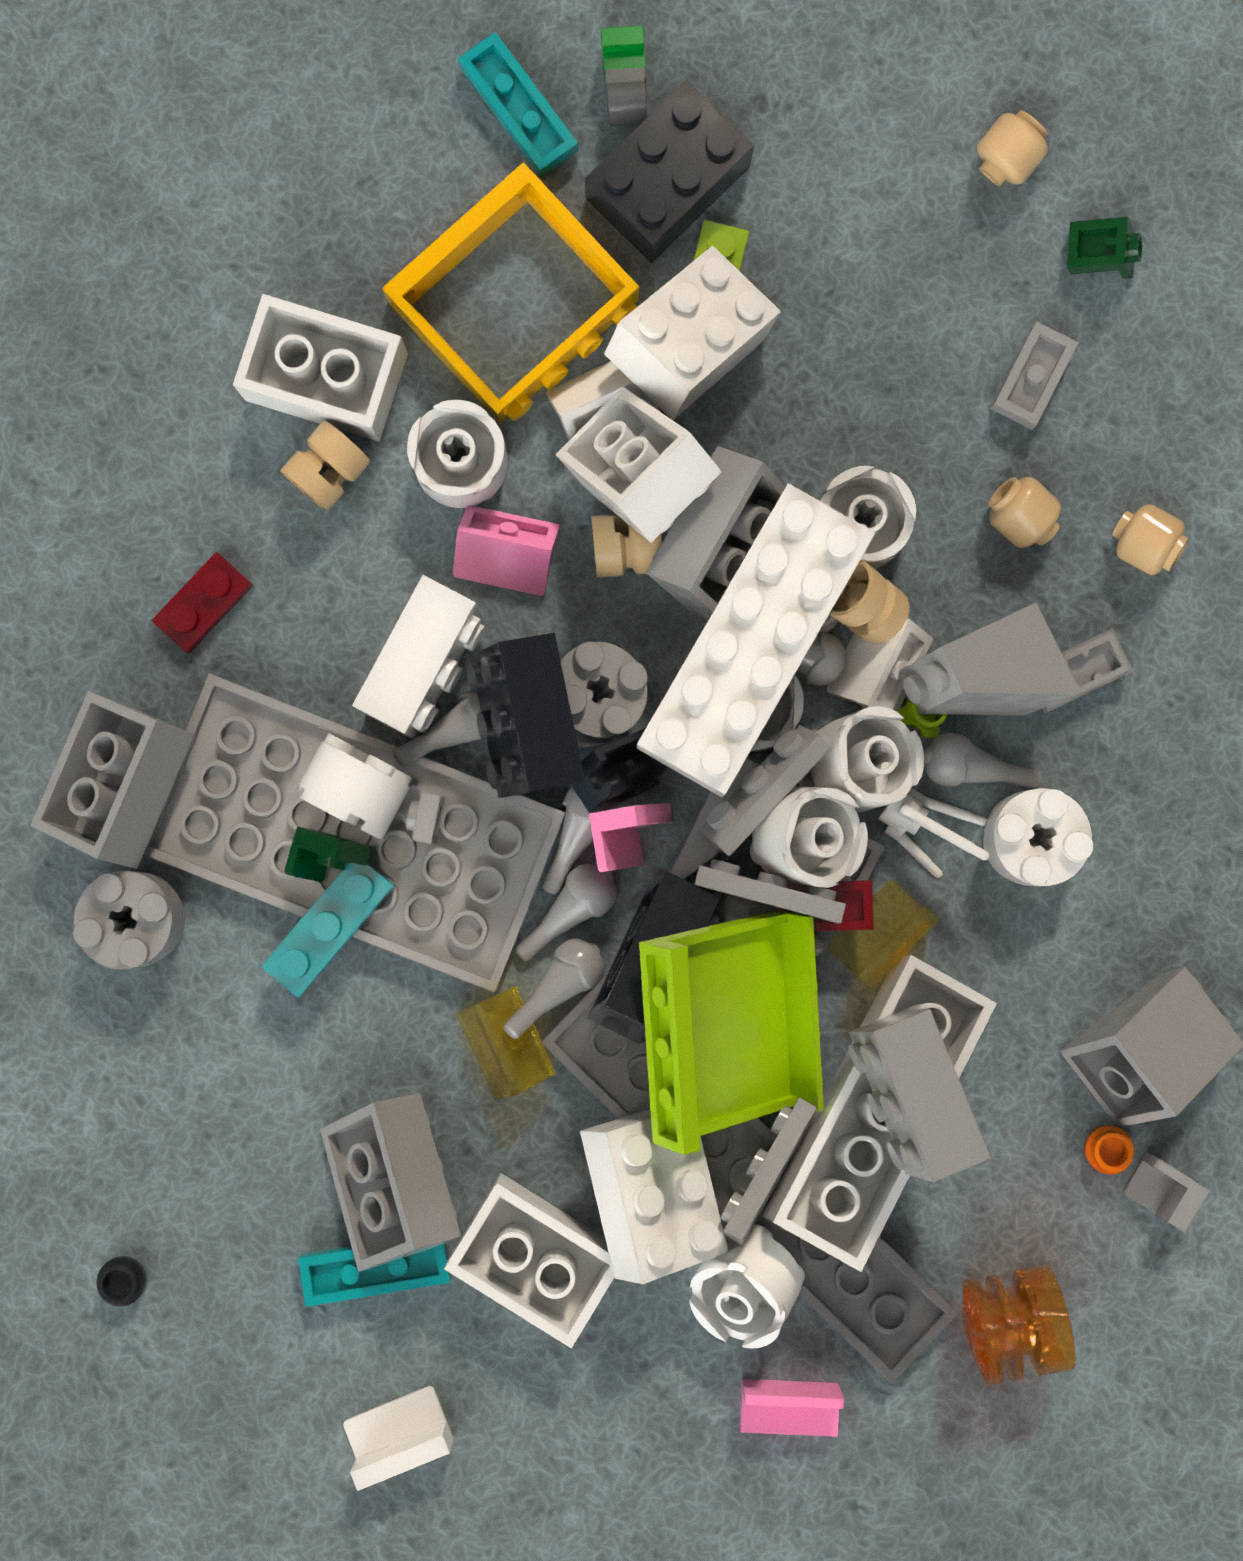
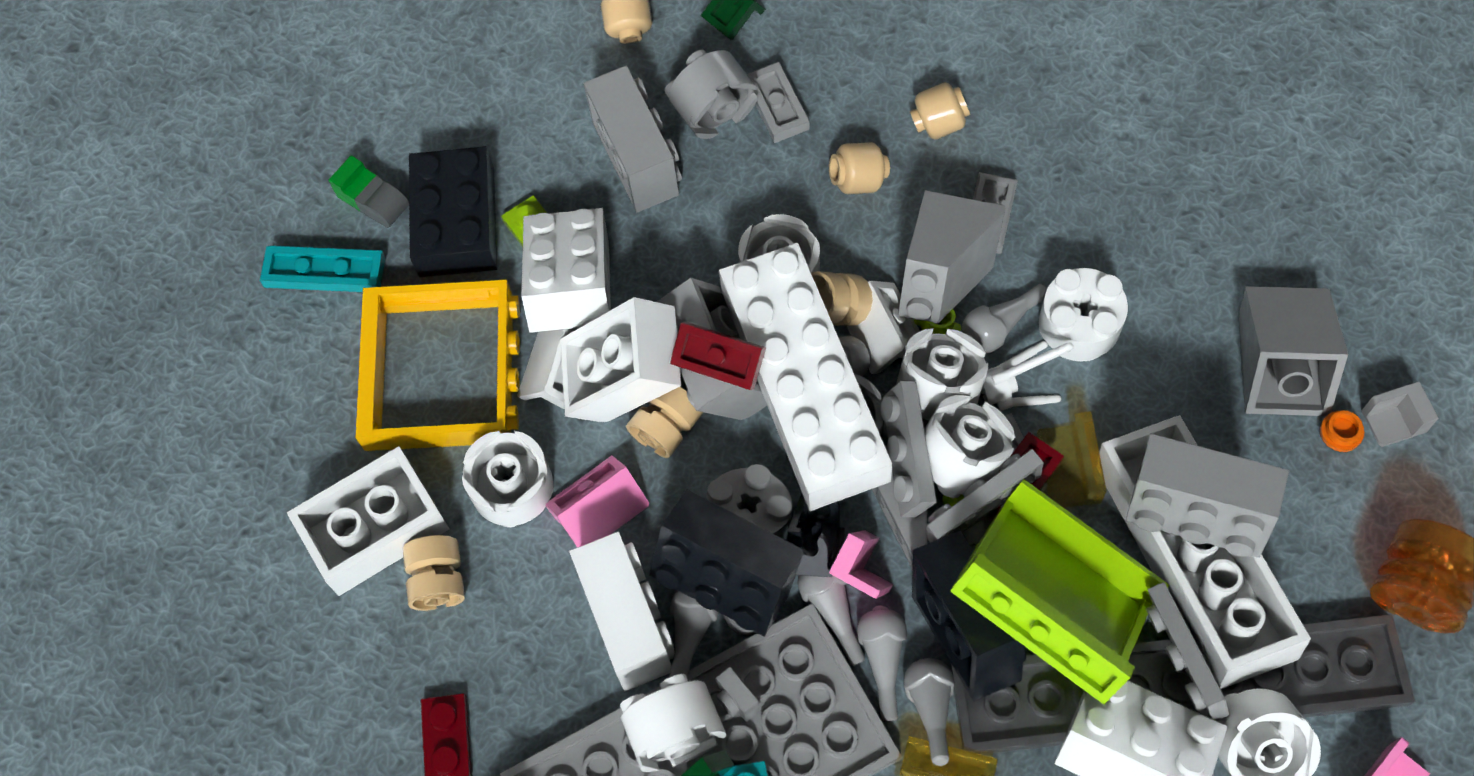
camera: 40 degrees left, 20 degrees down
none -> light grey brick [583,65,682,213]
none -> light grey brick [665,49,758,139]
none -> dark red plate [670,322,766,390]

